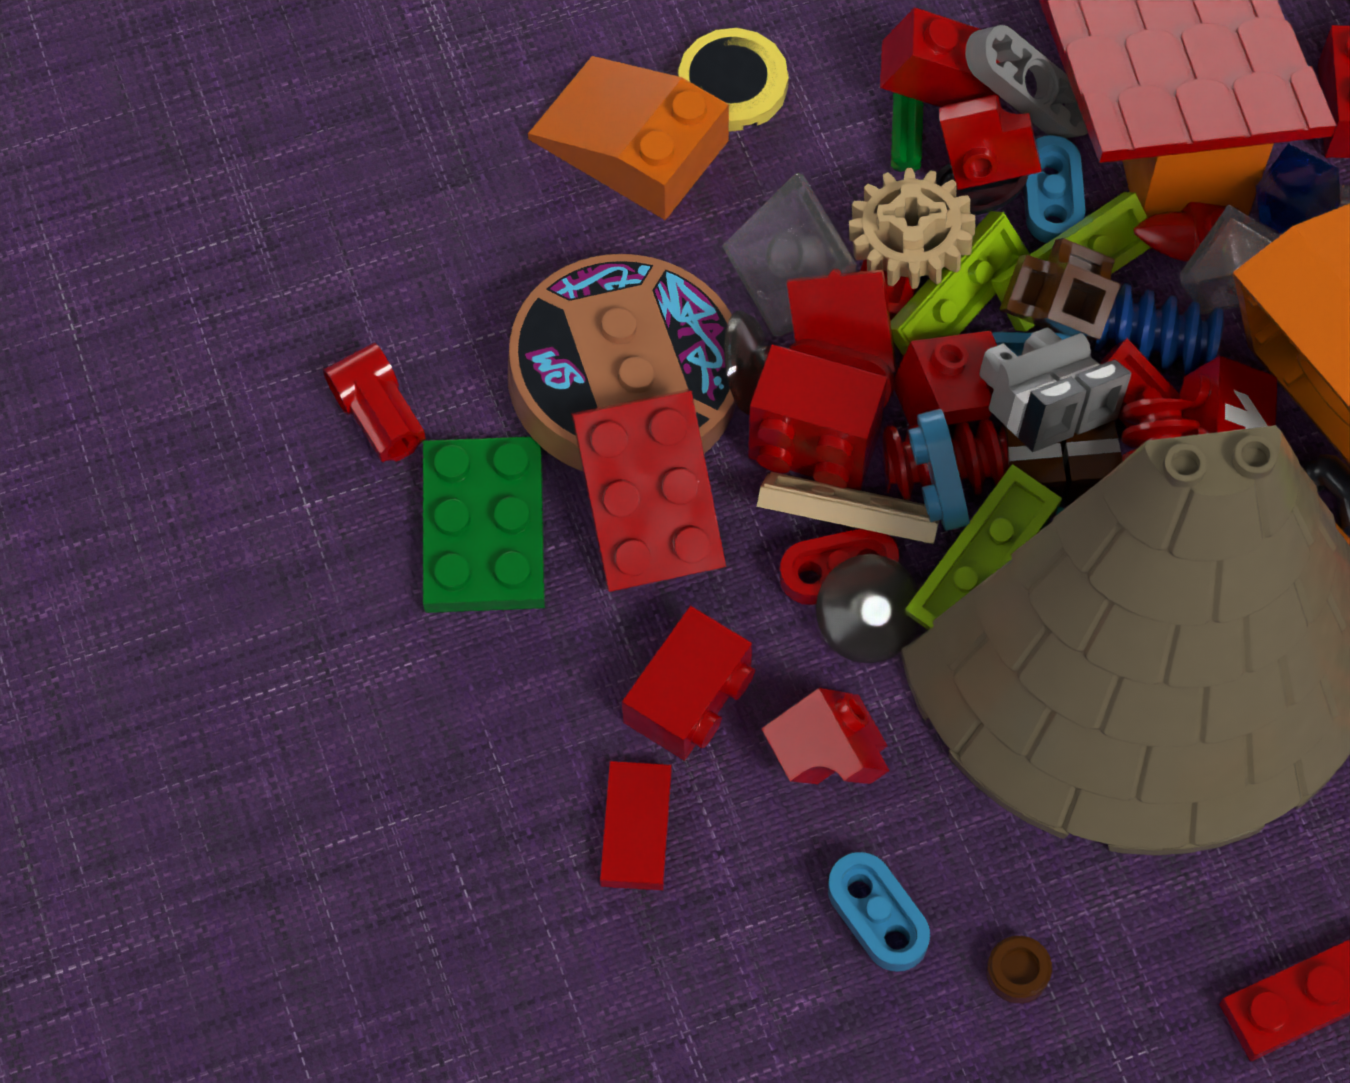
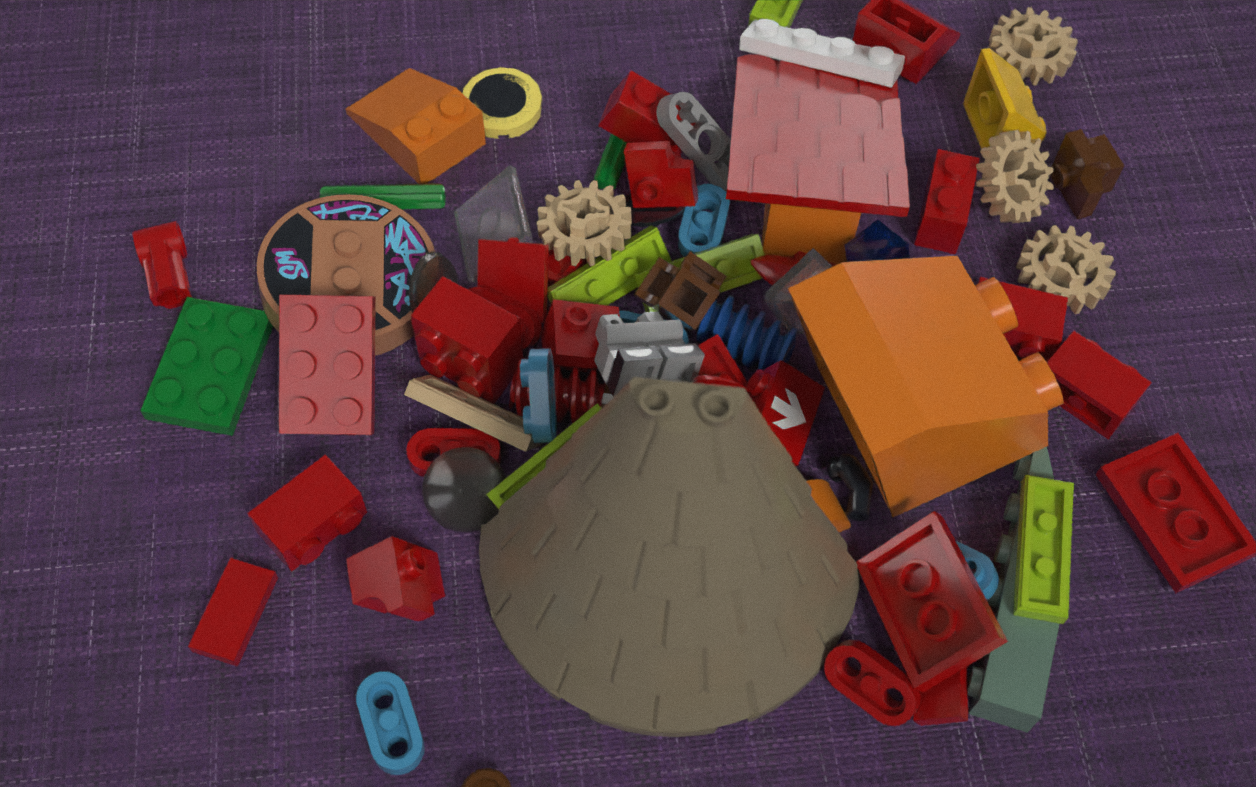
camera: 10 degrees right, 5 degrees down
none -> green axle [320,184,446,209]

